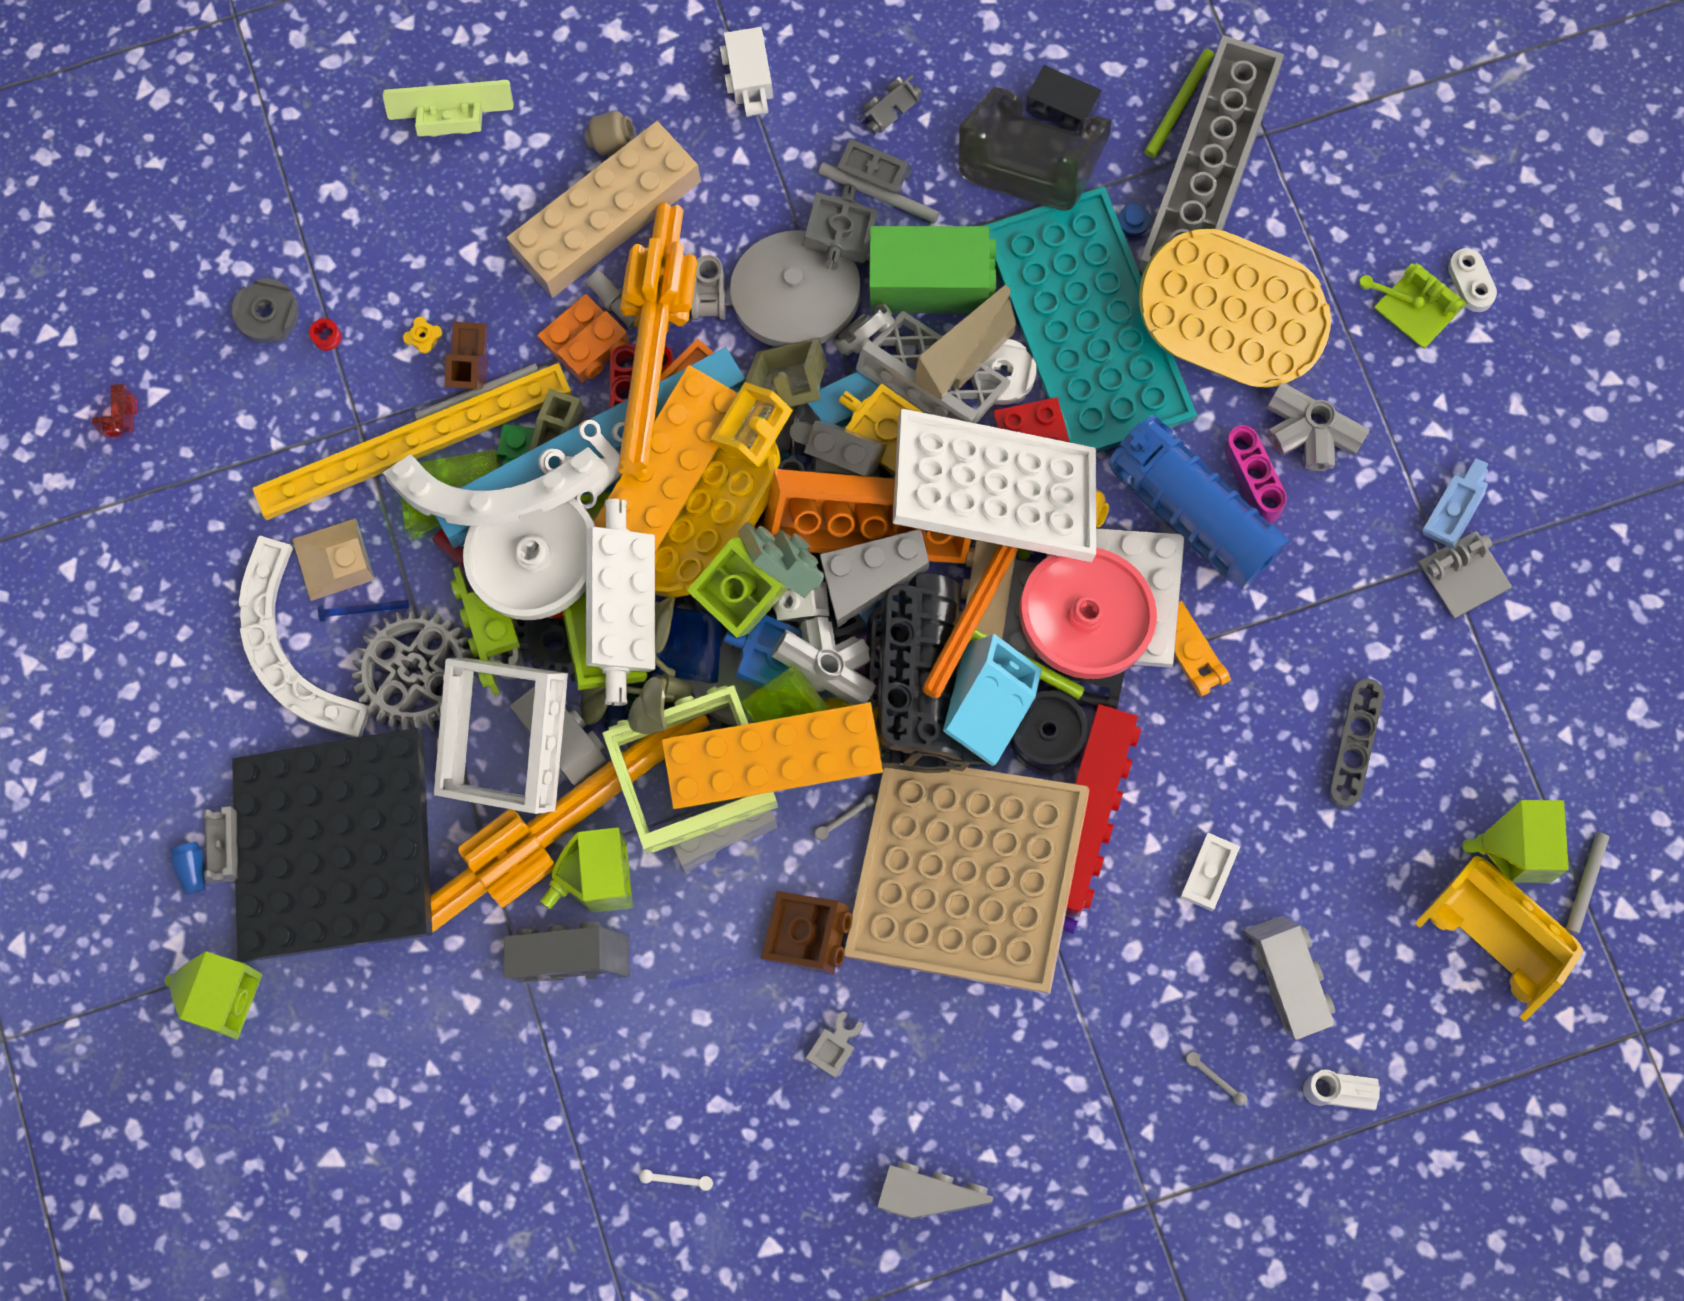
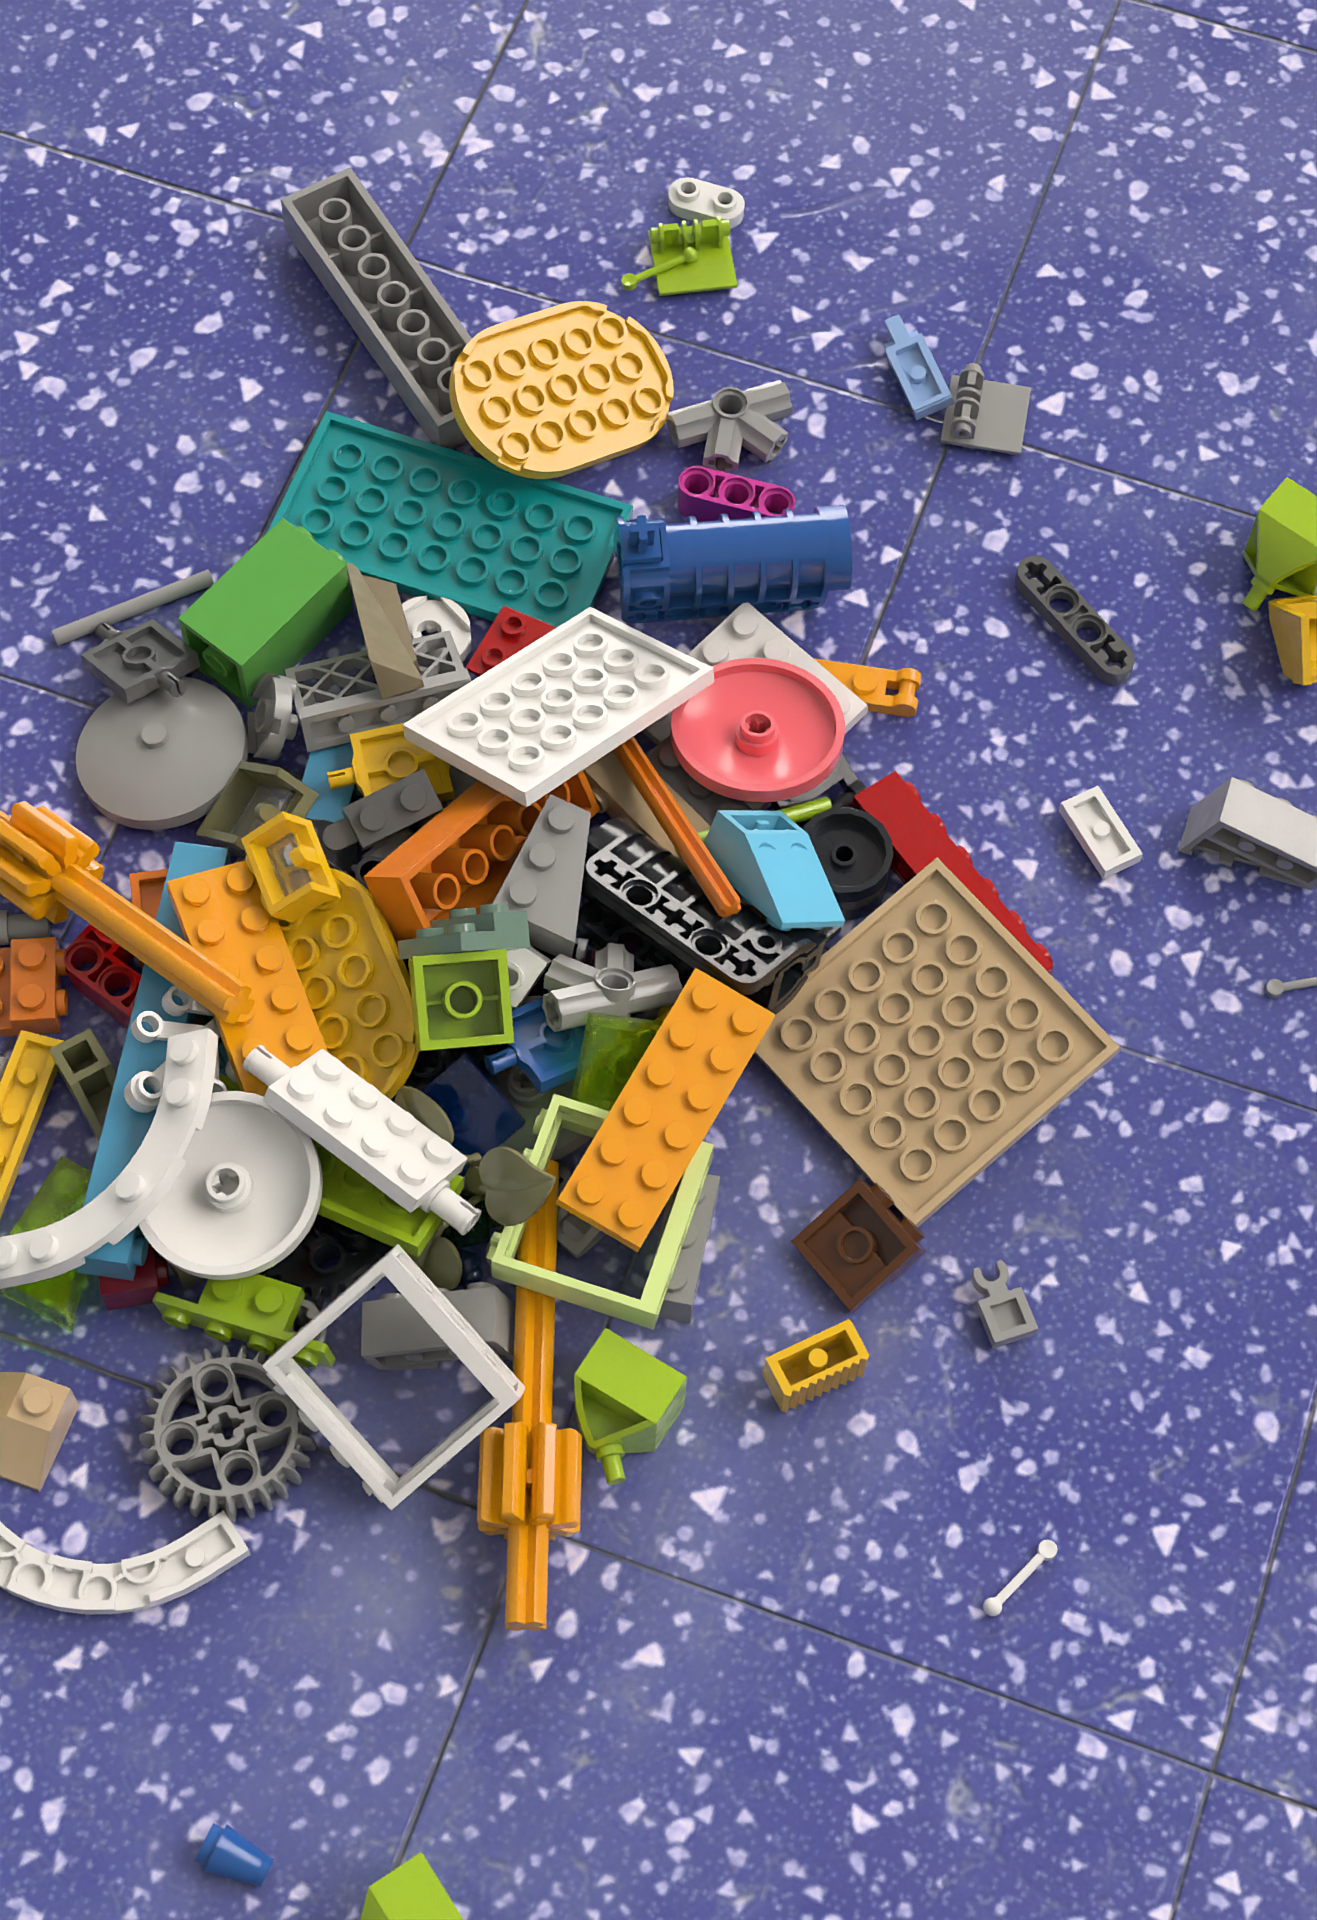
camera: 60 degrees left, 10 degrees down
light grey hinge [203,806,238,884] -> none
black plate [232,728,433,962] -> none
clear blue piece [318,600,409,622] -> none
green plate [497,424,535,466] -> none
dark grey wedge [504,922,630,982] -> none
light grey piece [692,255,726,320] -> none
light grey hinge [815,794,877,841] -> none
dark grey hinge [837,138,912,195] -> none
dark grey hinge [857,74,922,134] -> none
light grey slope [878,1161,994,1219] -> none
clear smoke windscreen [959,86,1111,211] -> none
black brick [1026,65,1102,136] -> none
blue plate [1118,204,1151,236] -> none
lime bar [1144,49,1215,158] -> none
none -> yellow brick [762,1319,869,1413]

